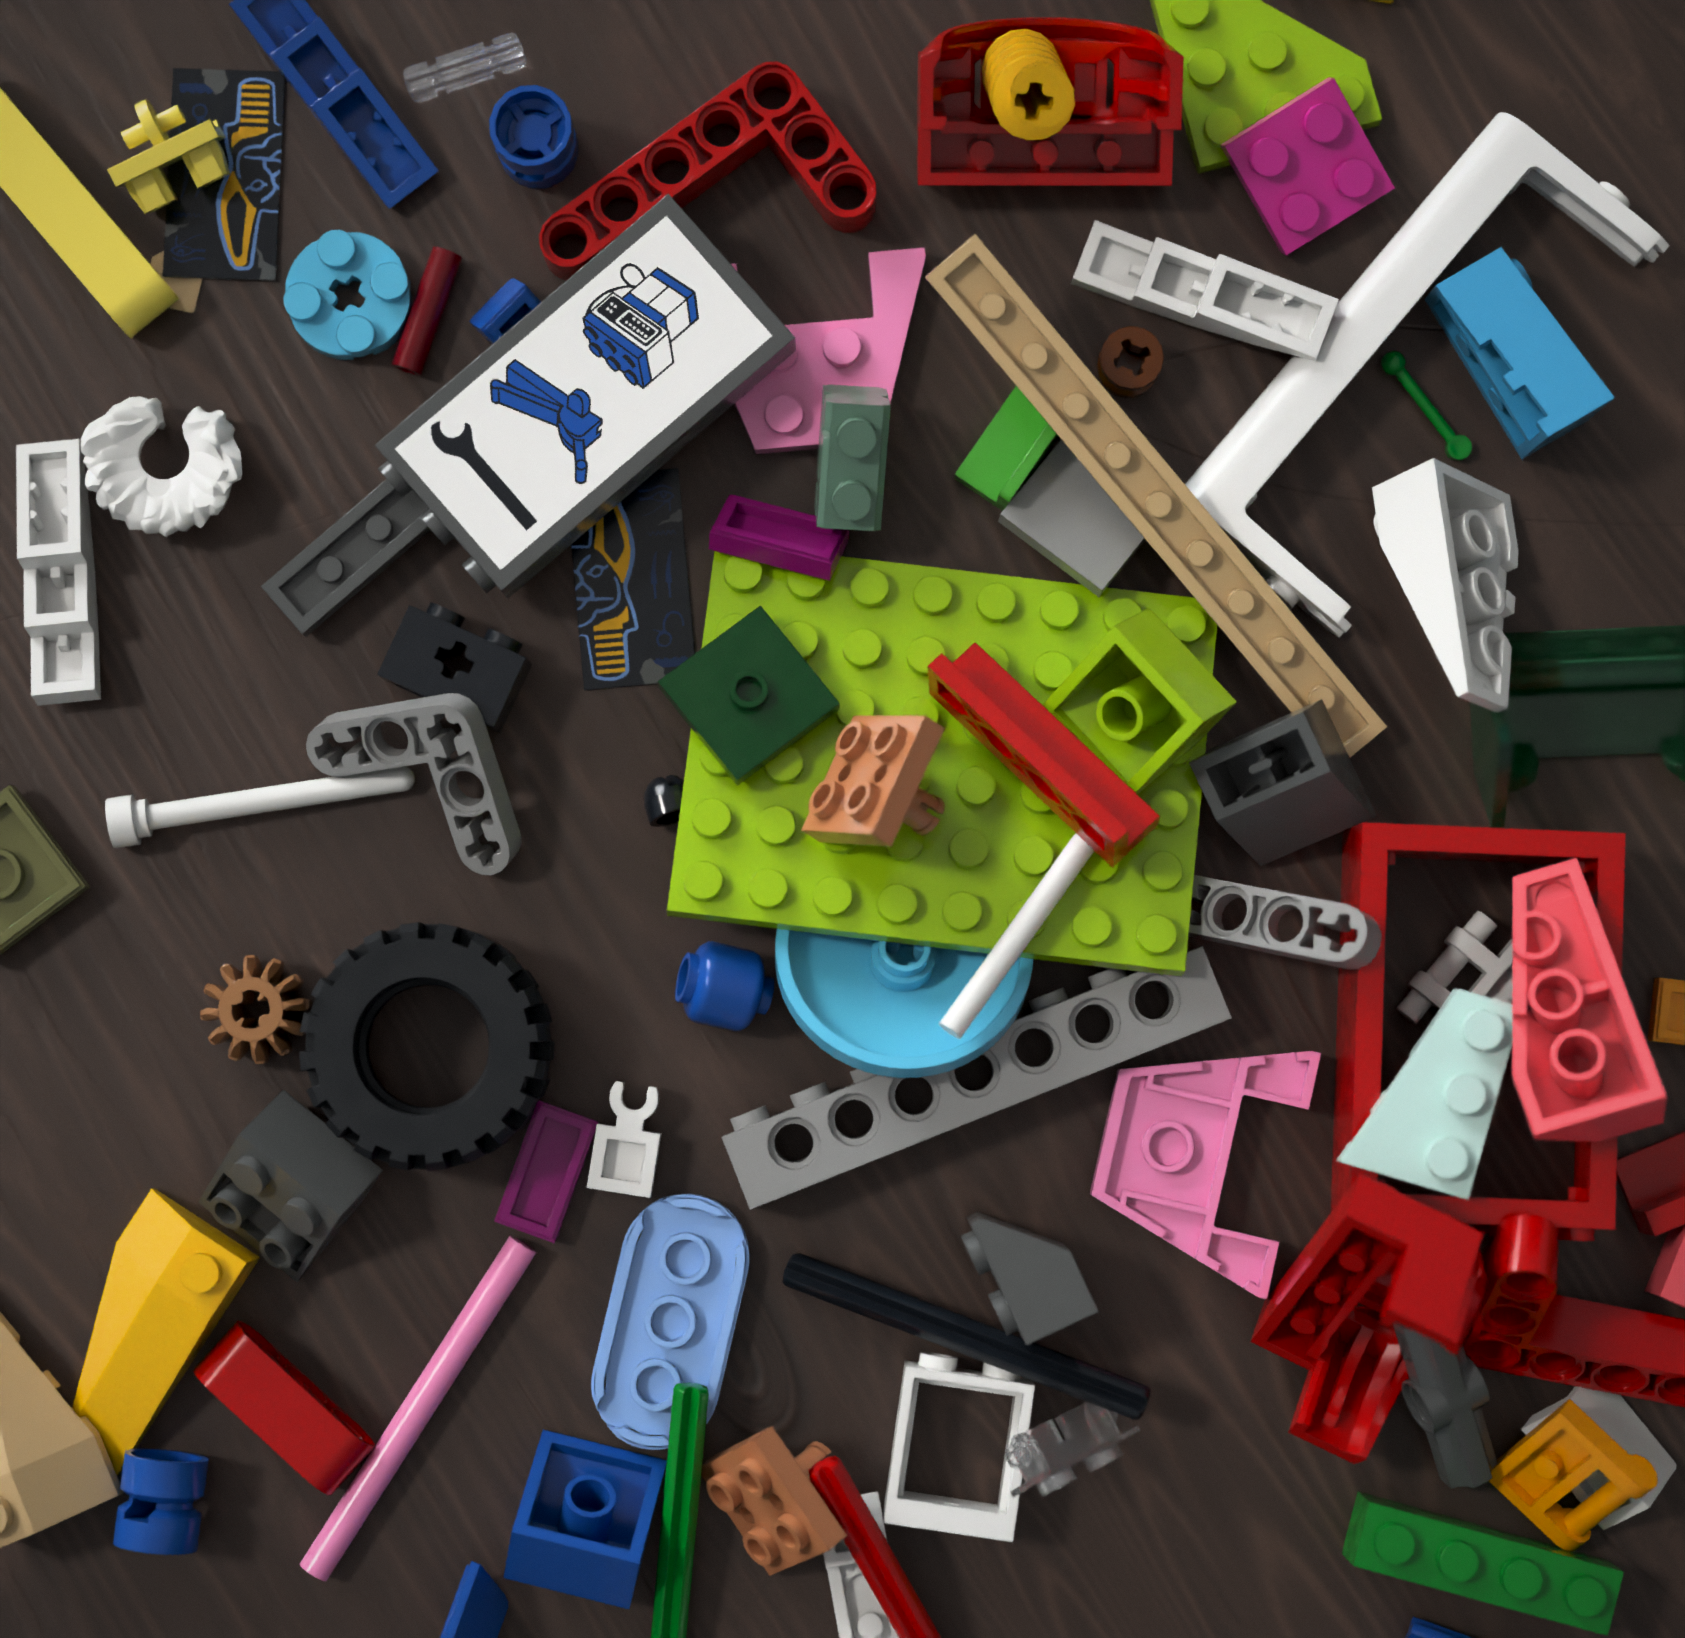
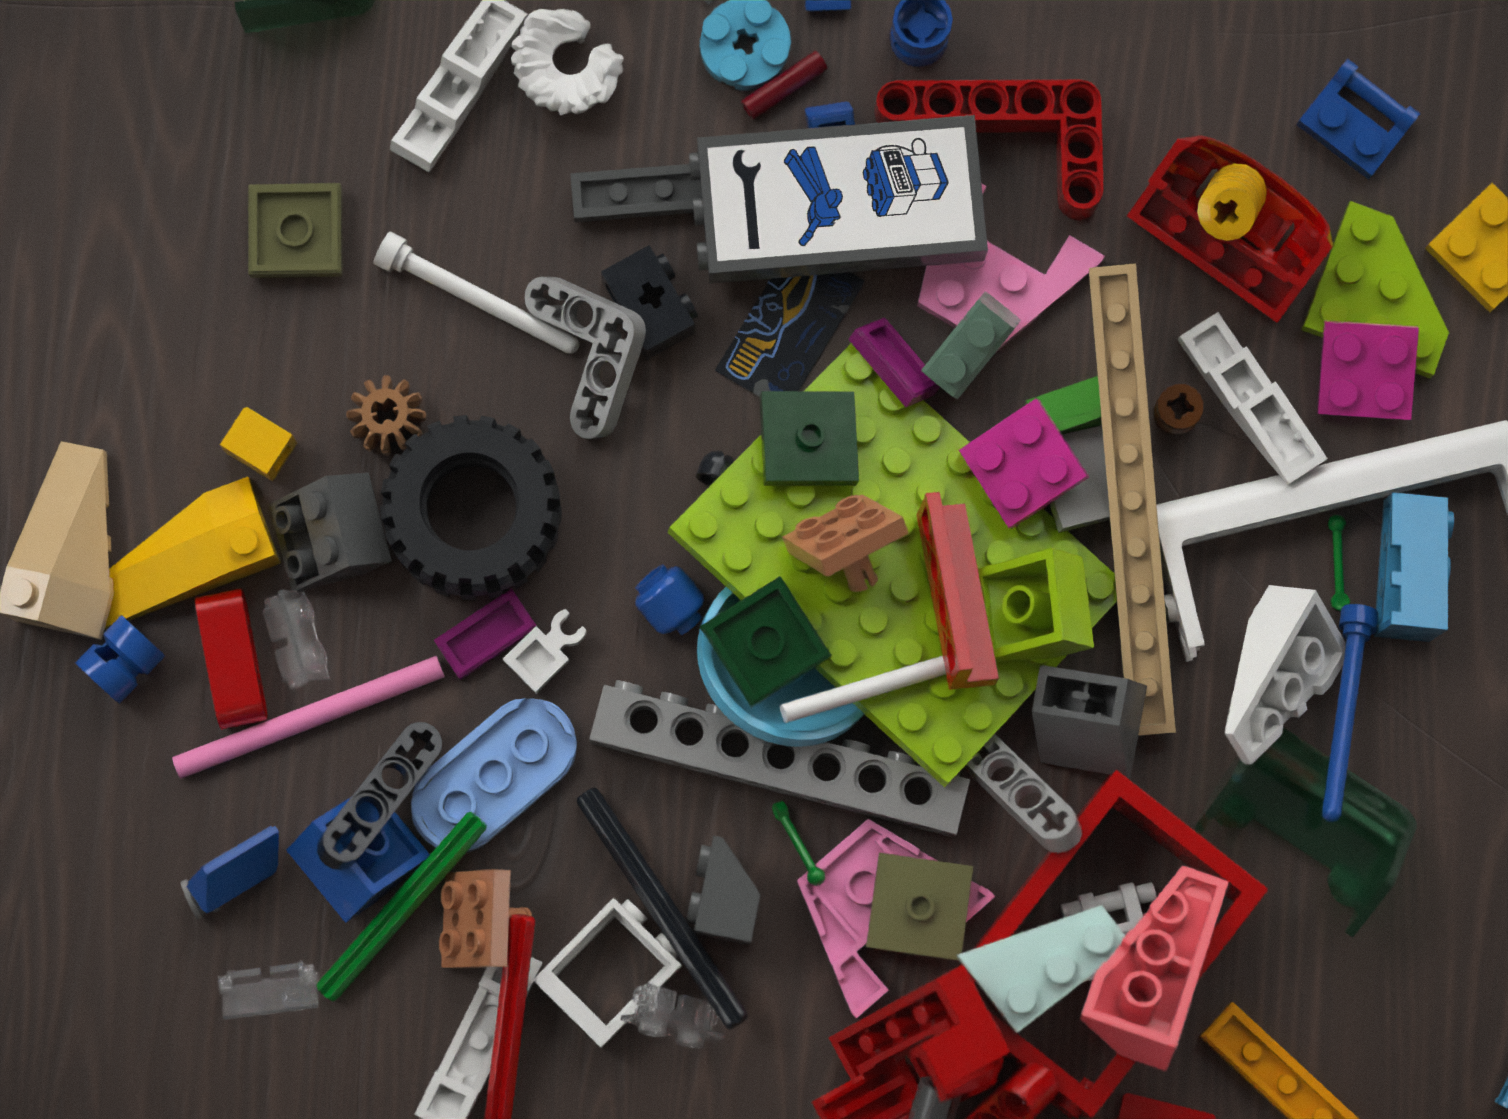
camera: 30 degrees right, 5 degrees down
none -> yellow panel [220,407,297,482]
none -> clear hinge [262,590,330,690]
none -> black beam [317,722,442,870]
none -> dark green plate [700,576,832,708]
none -> green hinge [772,801,826,886]
none -> olive plate [866,853,973,961]
none -> dark pink plate [959,398,1089,529]
none -> blue piece [1322,604,1379,822]

